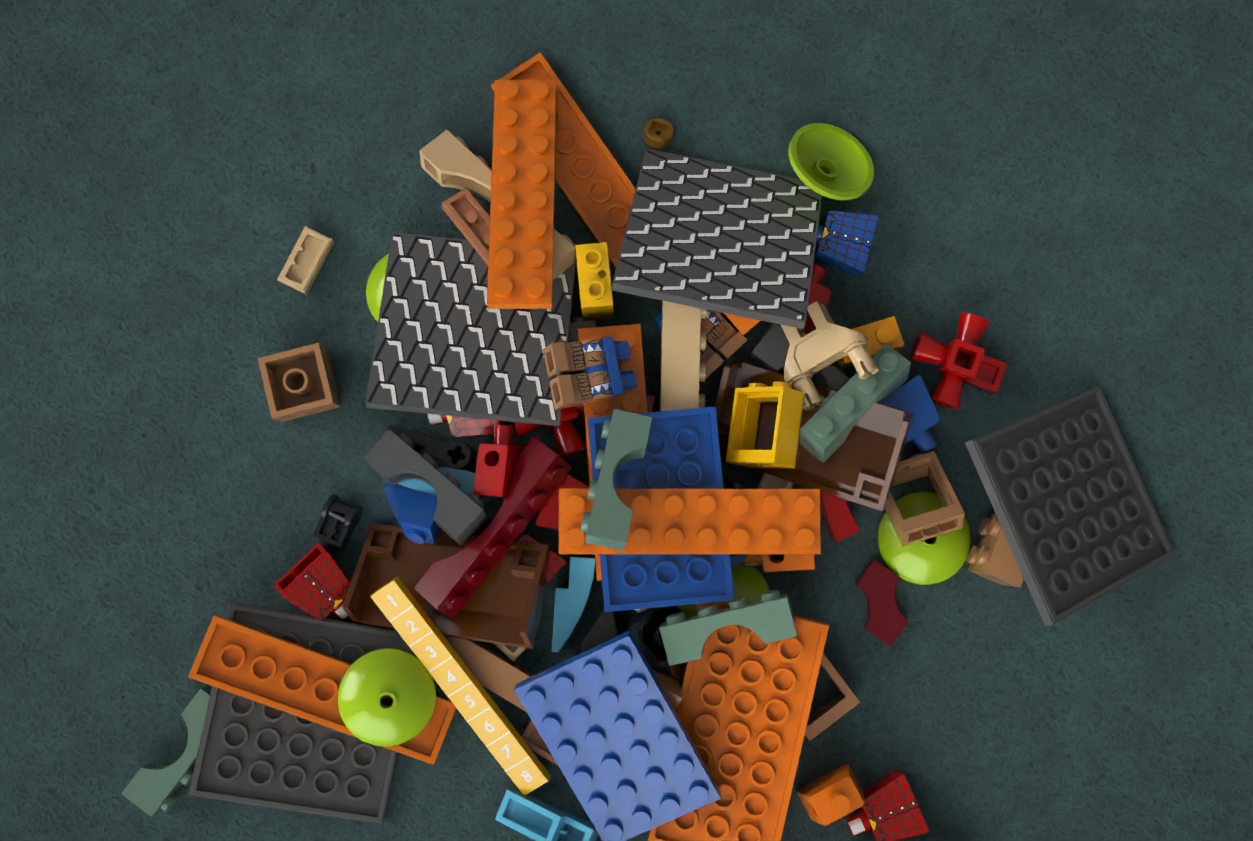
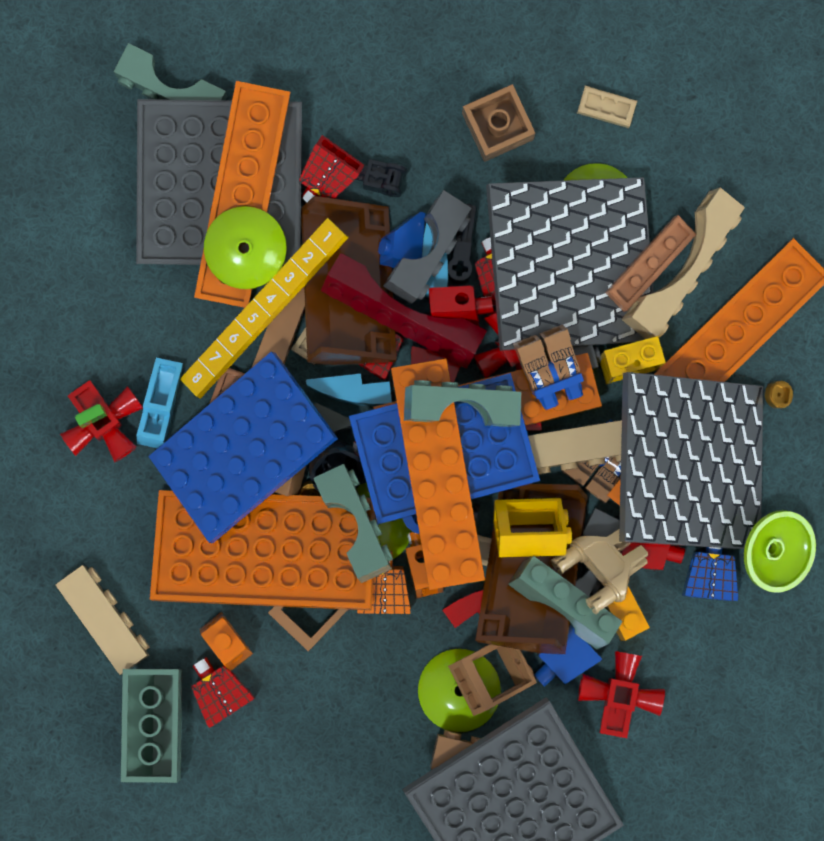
camera: 75 degrees right, 0 degrees up
orange plate [487,80,557,309] -> none
dark red tile [855,559,908,647] -> none
none -> orange torso [357,551,410,614]

